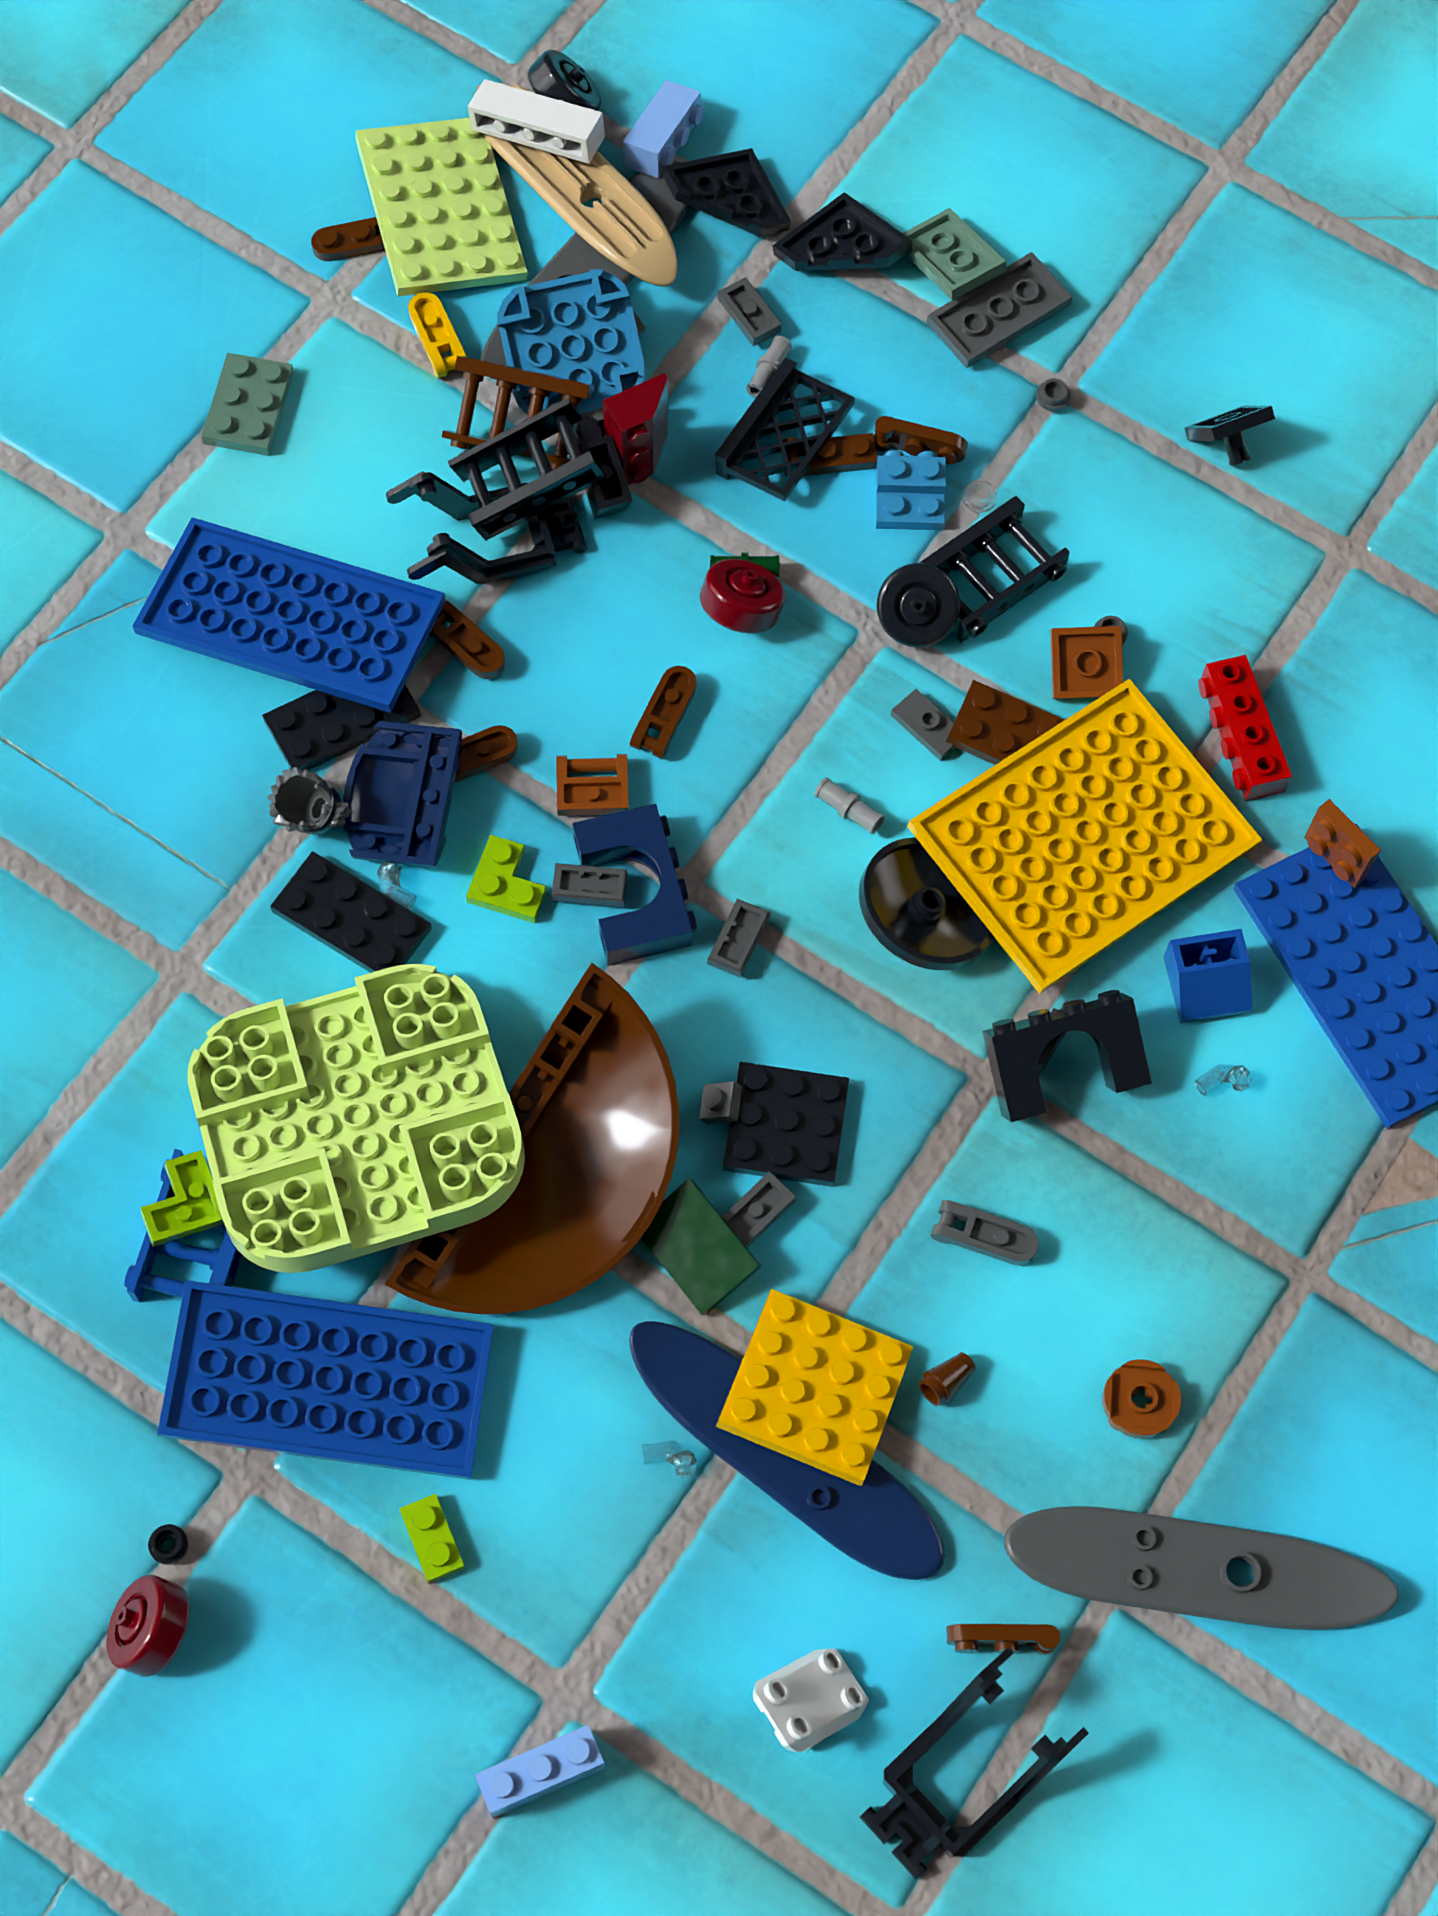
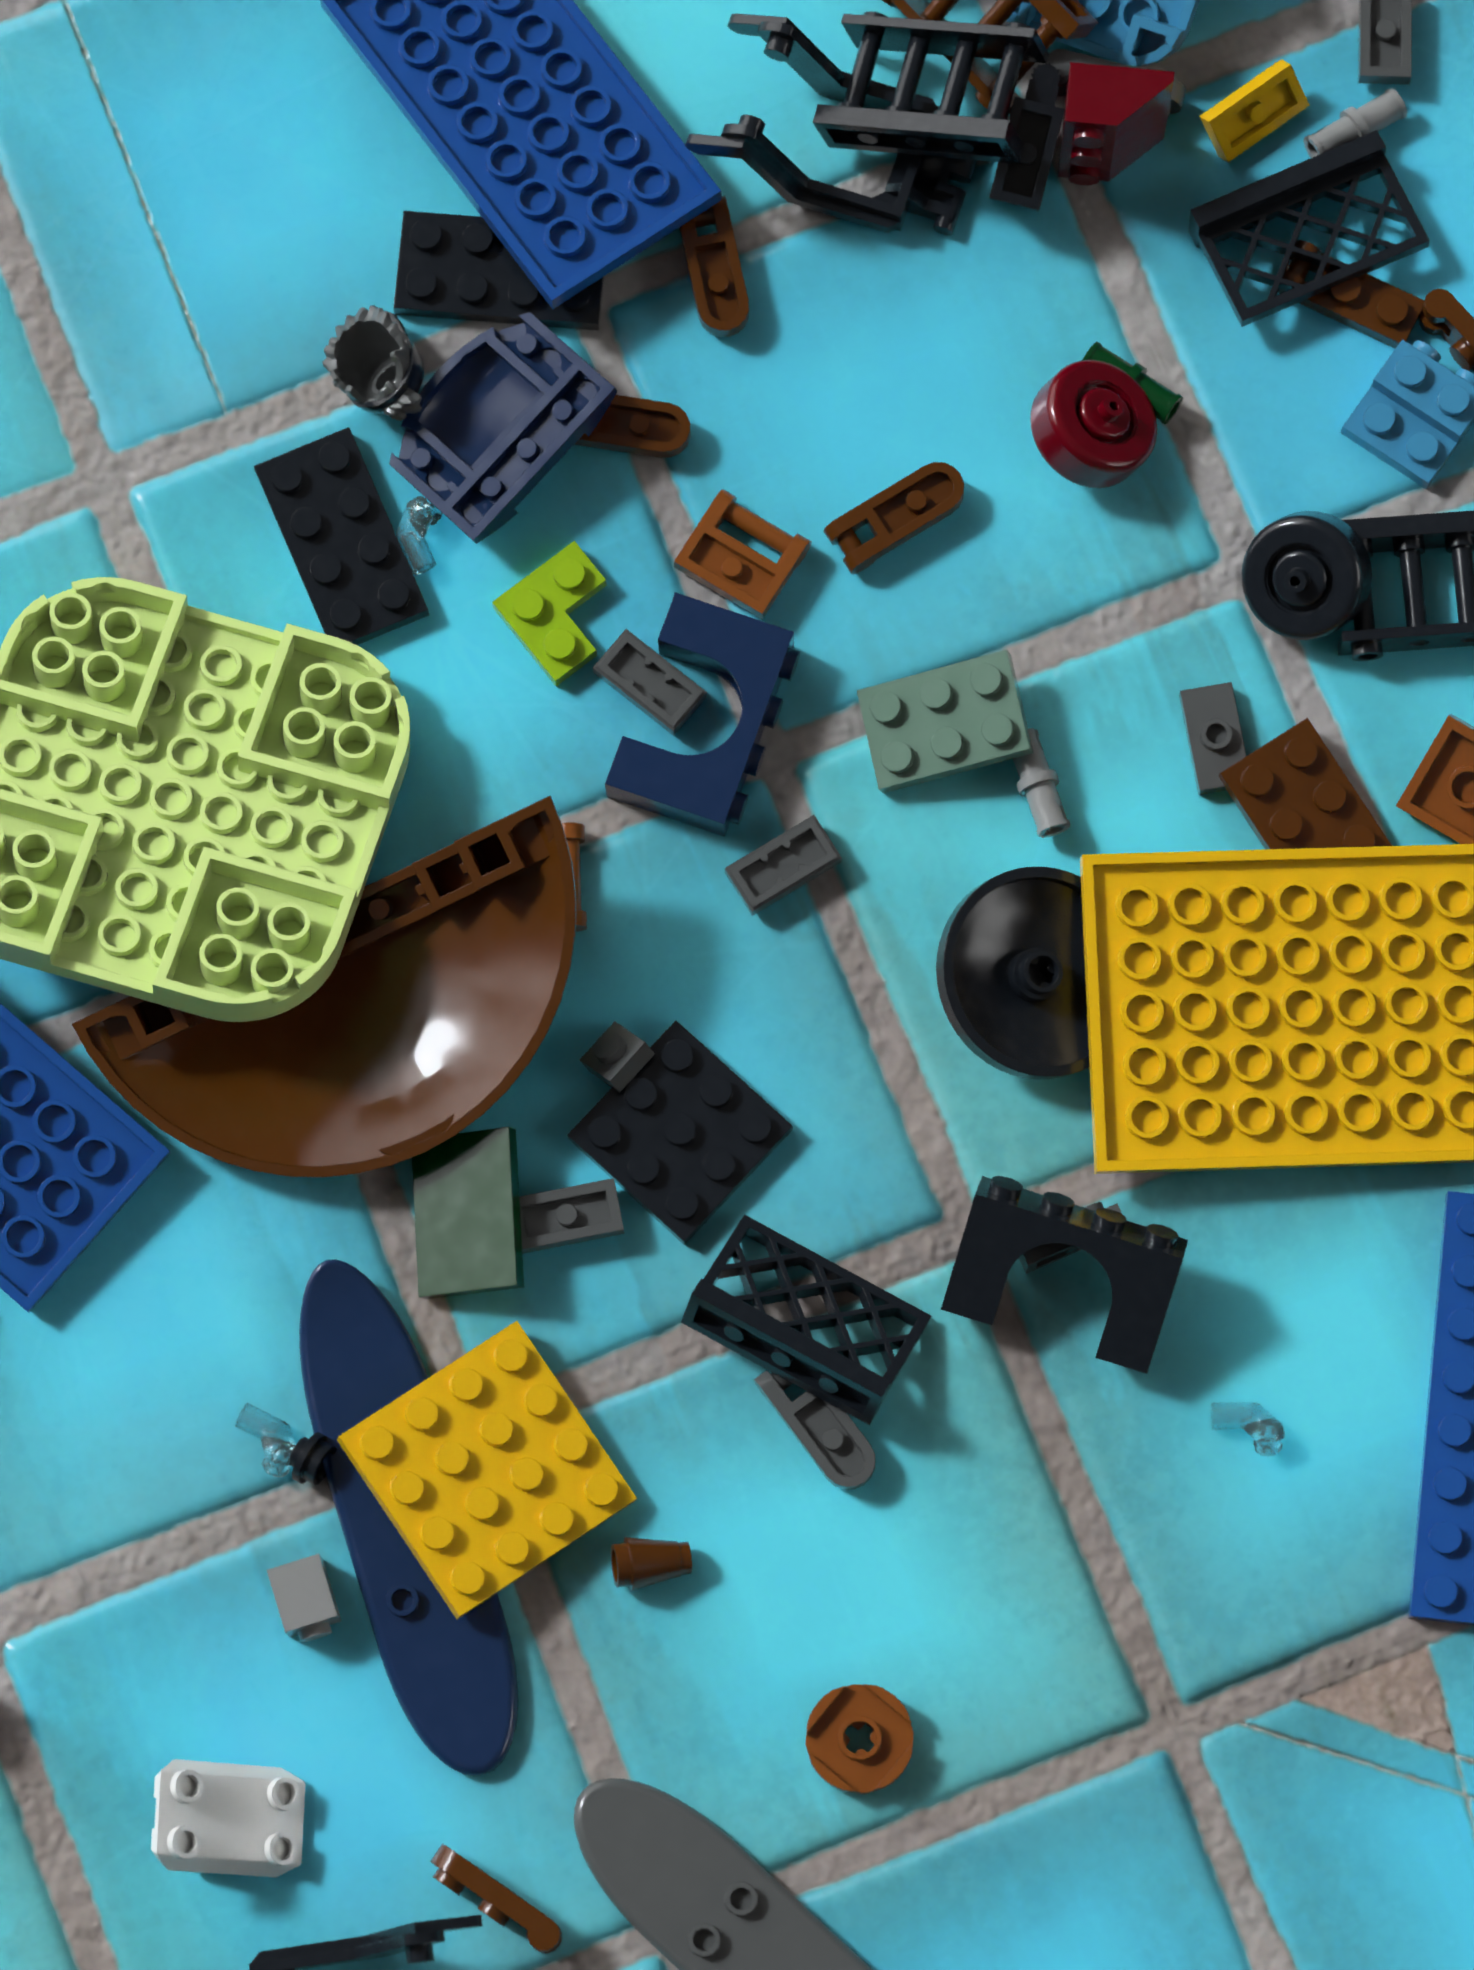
camera: 40 degrees right, 10 degrees up
blue slope [1163,929,1252,1023] -> none
none -> light grey brick [267,1554,341,1642]
none -> black plate [289,1432,337,1485]
none -> black fence [681,1214,931,1425]
none -> sand green plate [857,649,1034,794]
none -> yellow plate [1199,59,1310,163]

